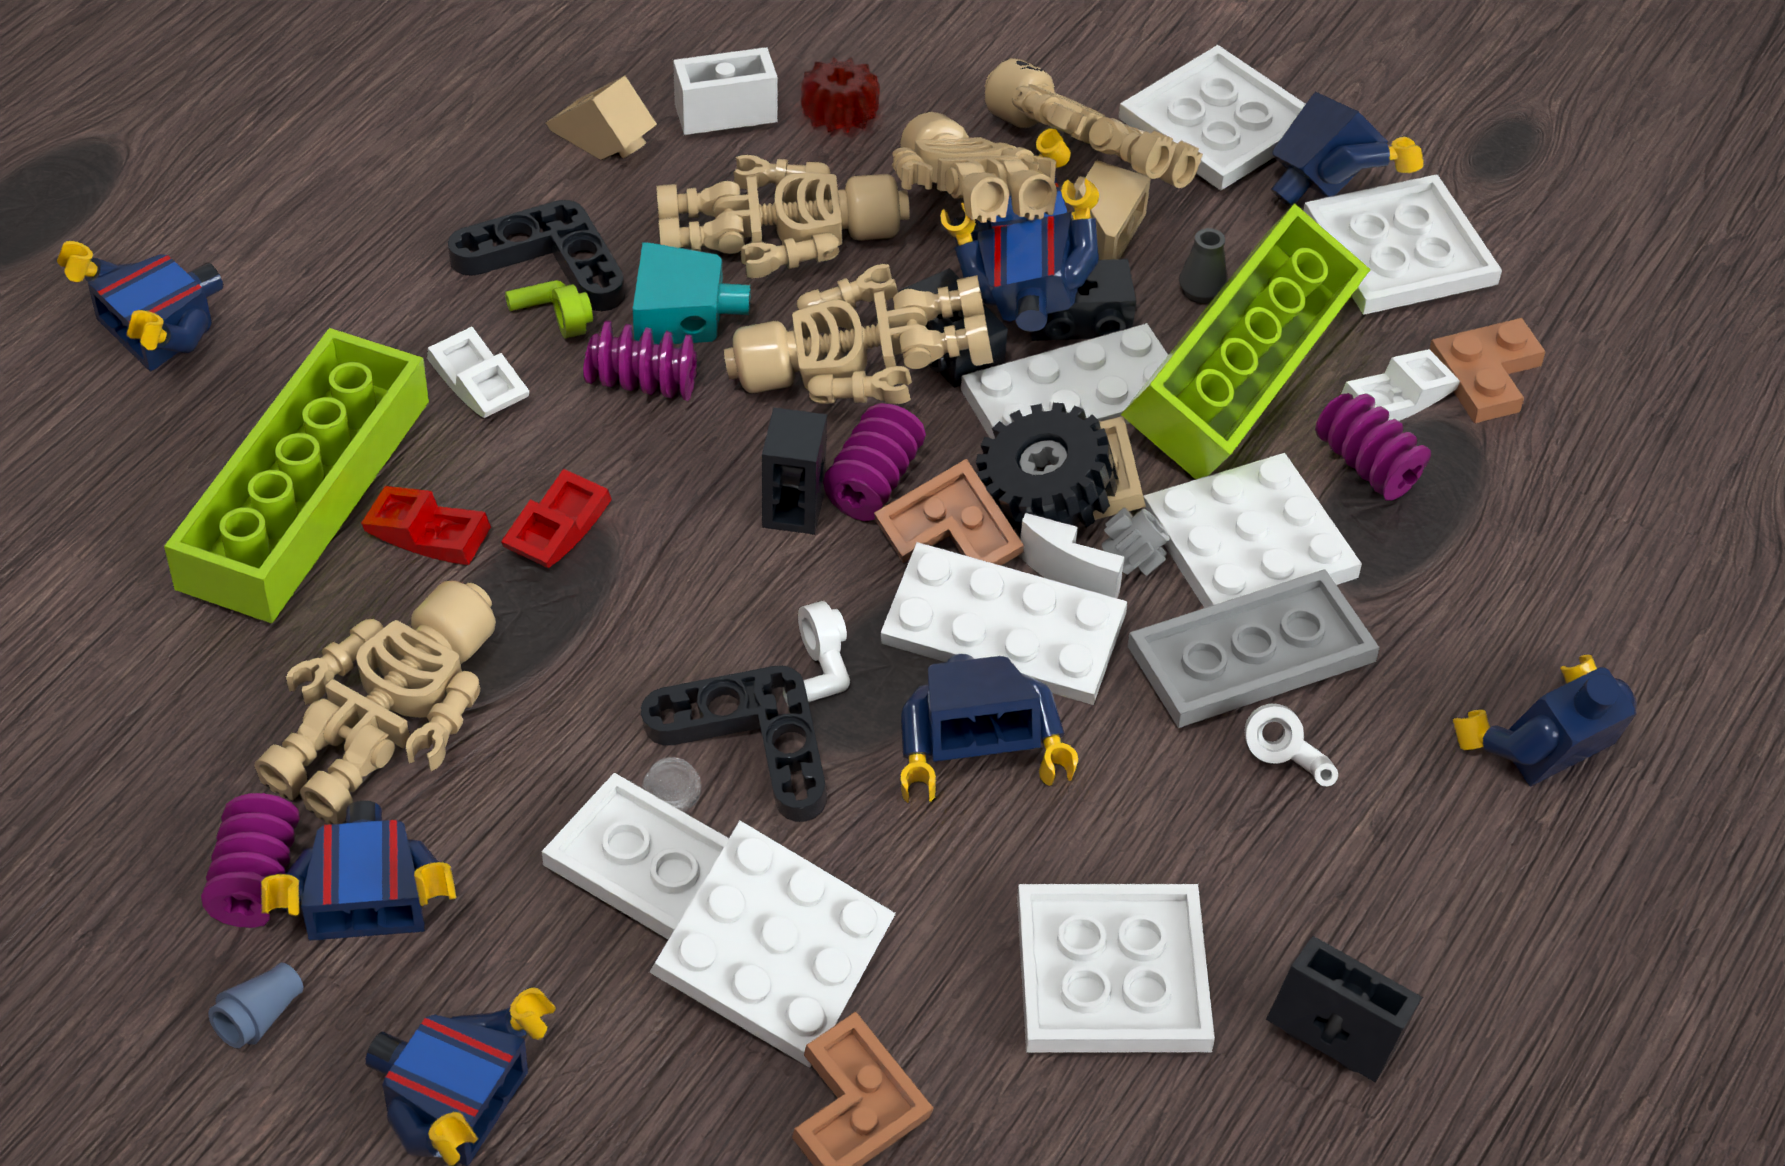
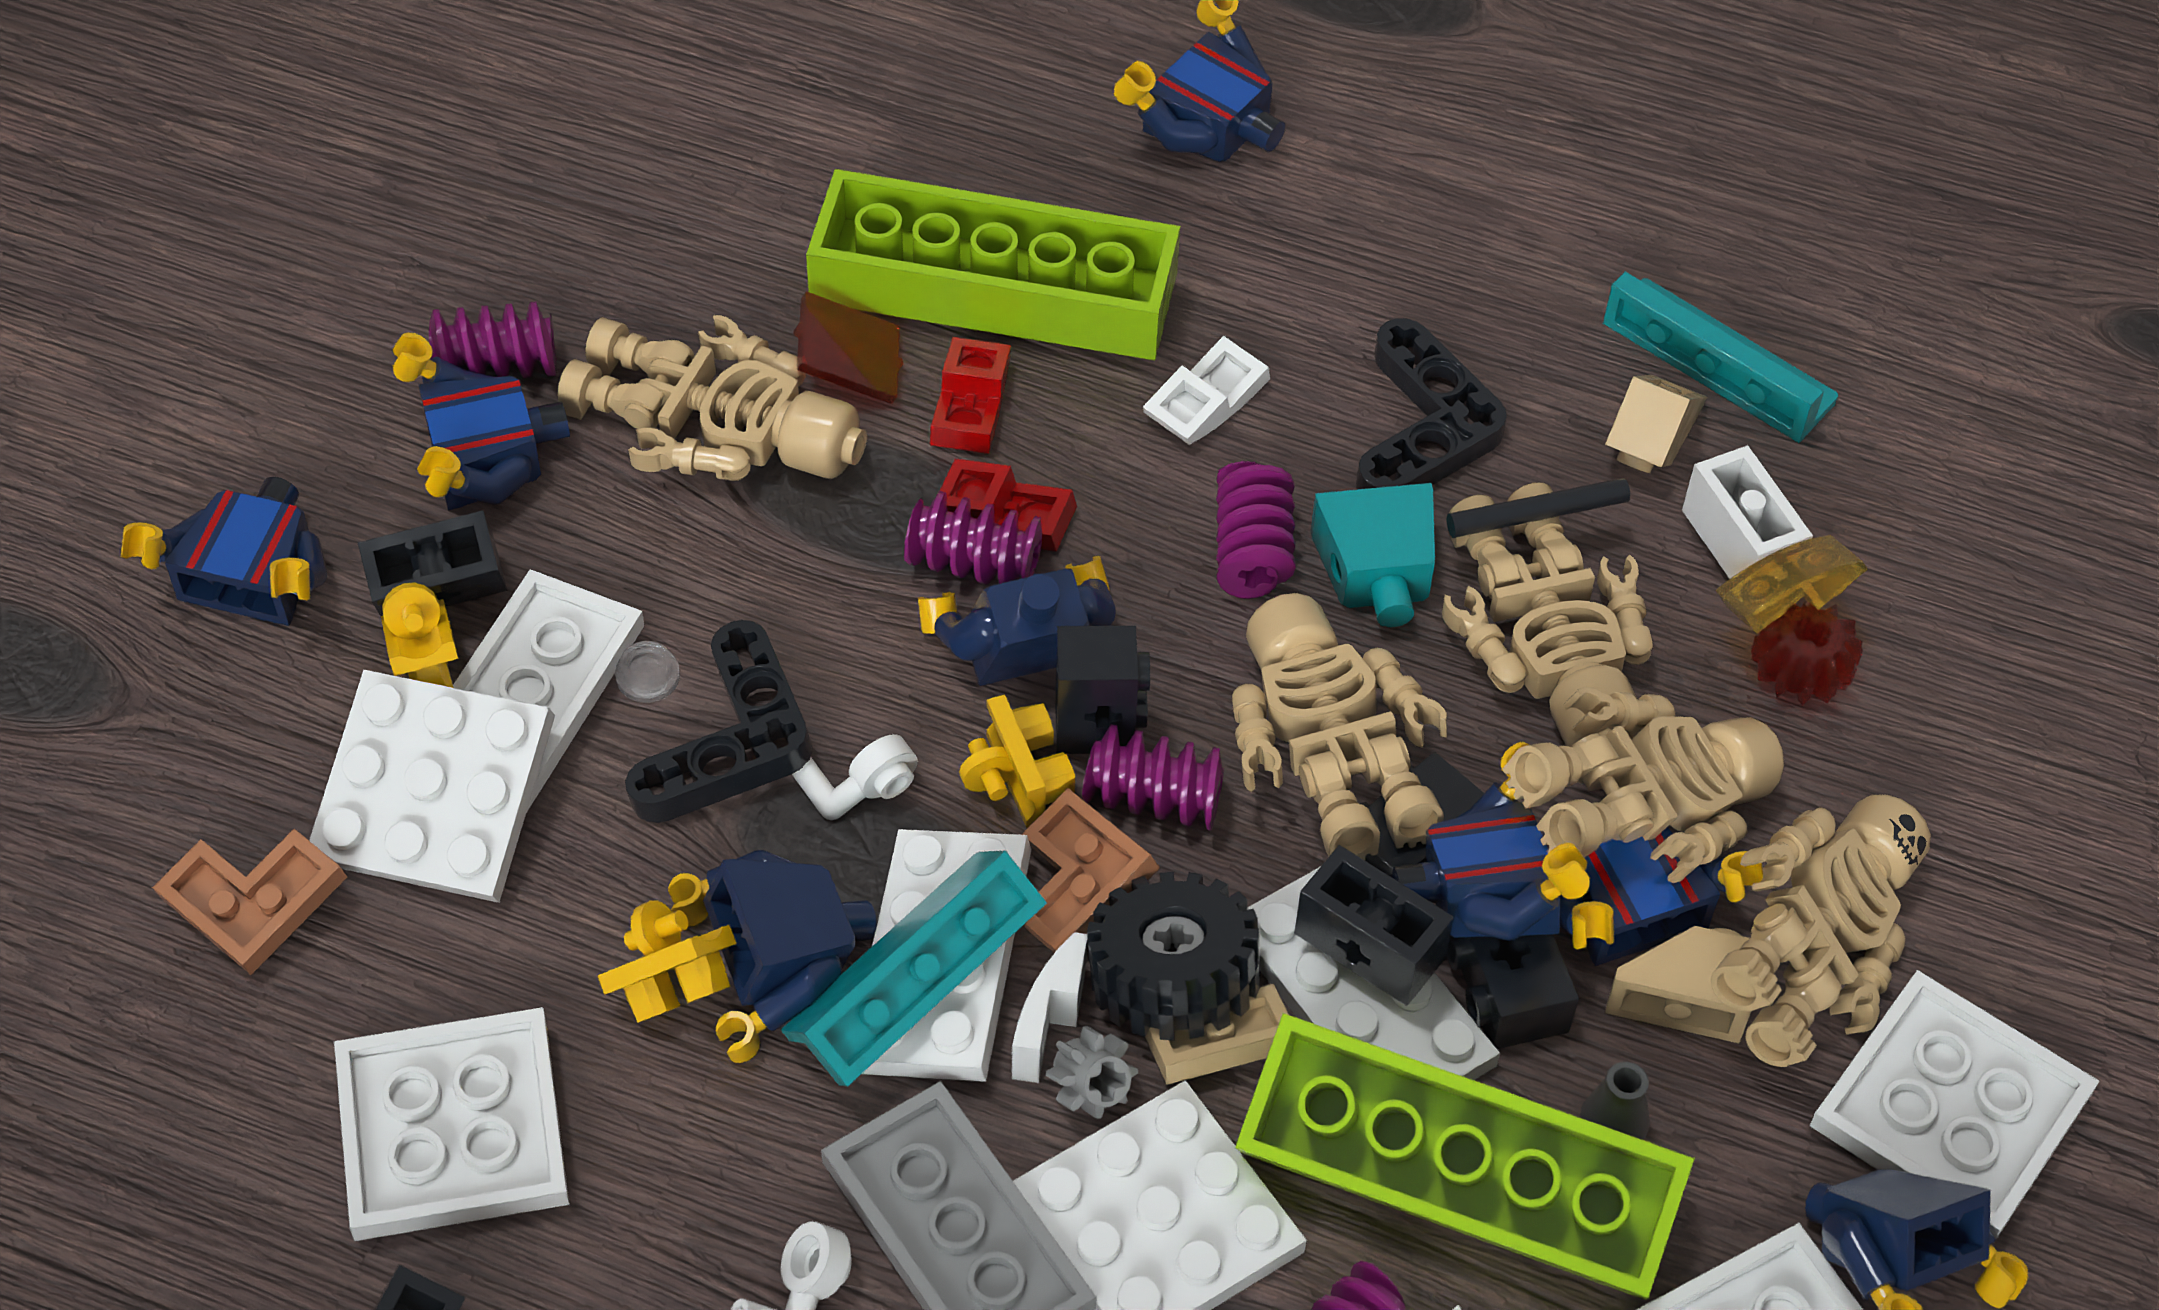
camera: 80 degrees right, 5 degrees up
sand blue cone [208,963,303,1048] -> none
lime plate [505,280,593,339] -> none
none -> black brick [358,510,507,617]
none -> yellow hips [381,582,458,688]
none -> yellow hips [597,900,737,1023]
none -> teal panel [781,851,1047,1087]
none -> clear red piece [793,291,904,404]
none -> magenta piece [904,491,1042,585]
none -> dark blue torso [918,556,1116,686]
none -> yellow hips [959,694,1075,828]
none -> black brick [1294,845,1454,1006]
none -> black bar [1446,478,1630,538]
none -> teal panel [1603,271,1838,443]
none -> clear yellow slope [1715,535,1868,634]

